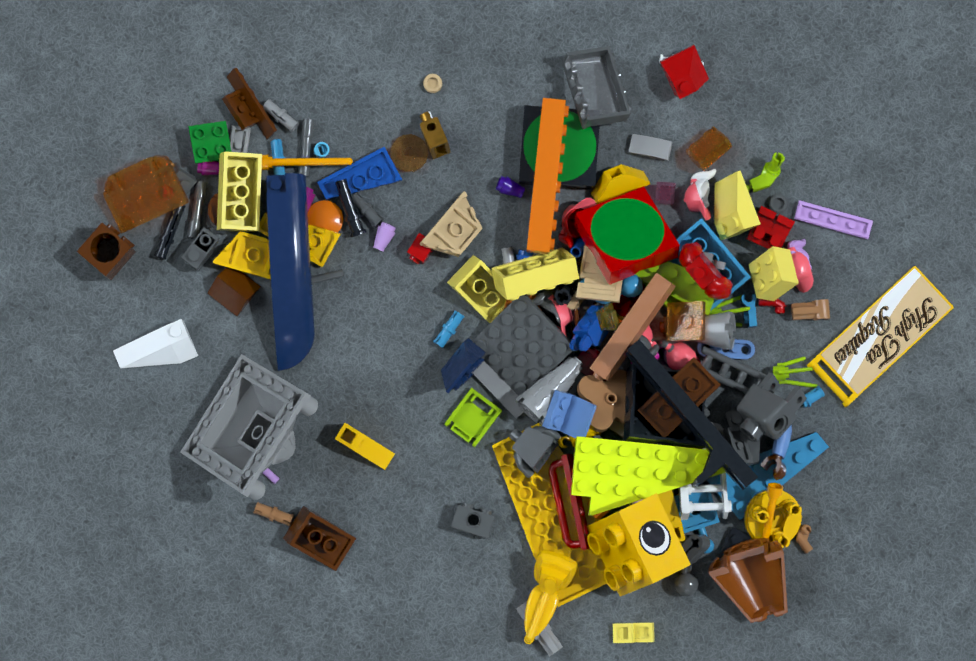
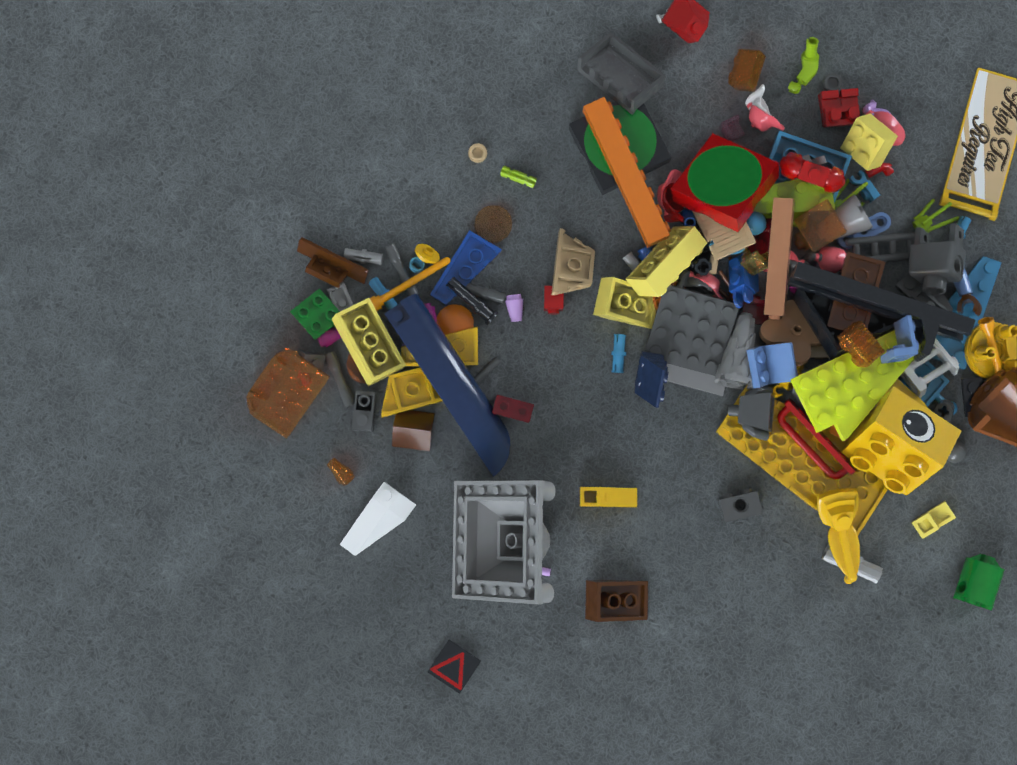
camera: 30 degrees left, 0 degrees up
reddish brown brick [77,223,136,280] -> none
black pin [154,202,186,260] -> none
medium nougat pin [253,502,294,526] -> none
pearl gold torso [420,111,451,160] -> none
lime container [444,387,502,447] -> none
dark purple cone [495,176,525,198] -> none
yellow slope [591,164,650,204] -> none
light grey slope [629,134,672,161] -> none
light yellow slope [714,171,760,240] -> none
medium nougat piece [791,299,830,321] -> none
lavender tile [794,200,873,240] -> none
none -> clear orange cone [327,458,355,486]
none -> yellow piece [415,244,440,264]
none -> black piece [428,639,481,694]
none -> dark red bracket [492,395,534,423]
none -> lime axle [500,166,537,188]
none -> clear orange brick [837,321,885,368]
none -> medium blue bracket [880,315,919,364]

